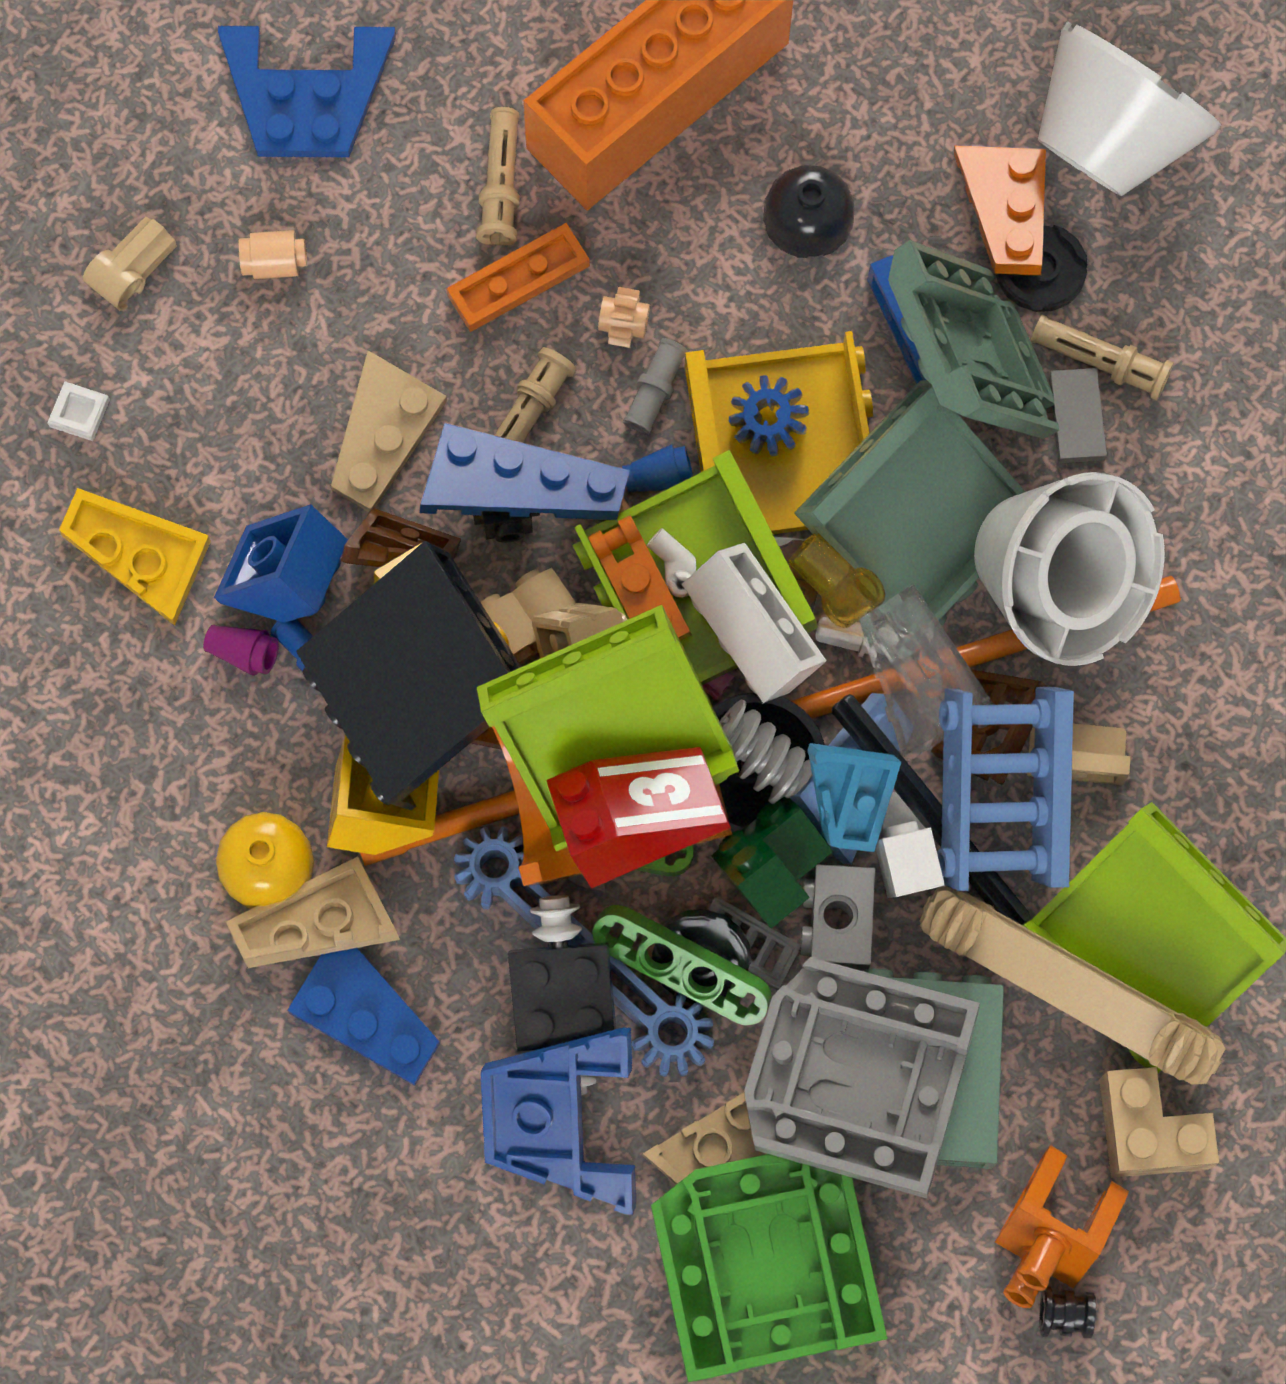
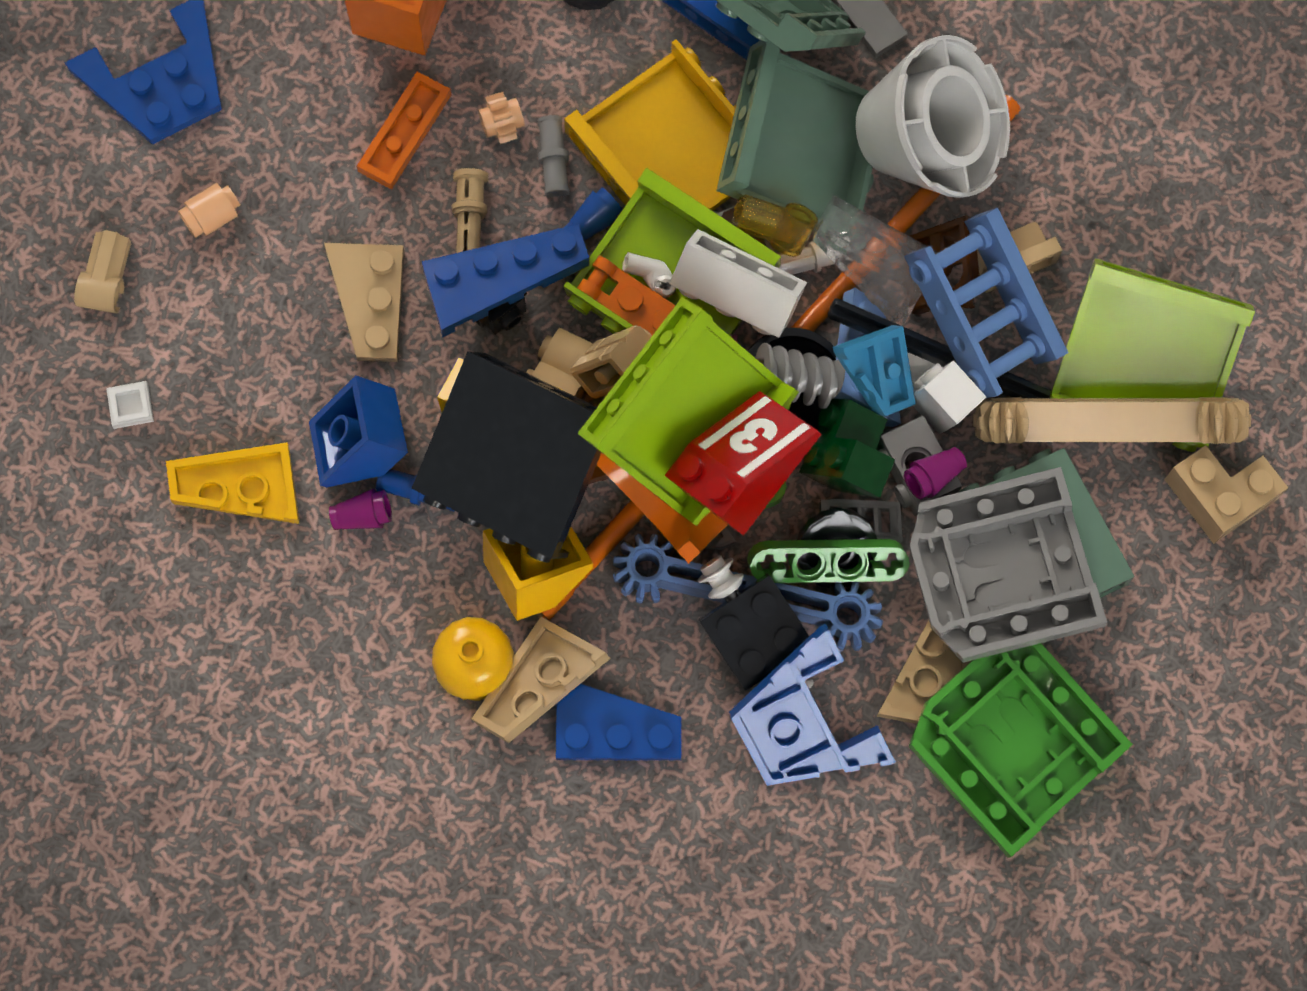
camera: 30 degrees left, 0 degrees up
reddish brown wing [341,508,461,567] -> none
tan pin [476,107,520,245] -> none
blue gear [729,375,809,456] -> none
orange piece [995,1145,1129,1308] -> none
black bush [1039,1286,1096,1338] -> none
none -> magenta cone [904,447,967,500]

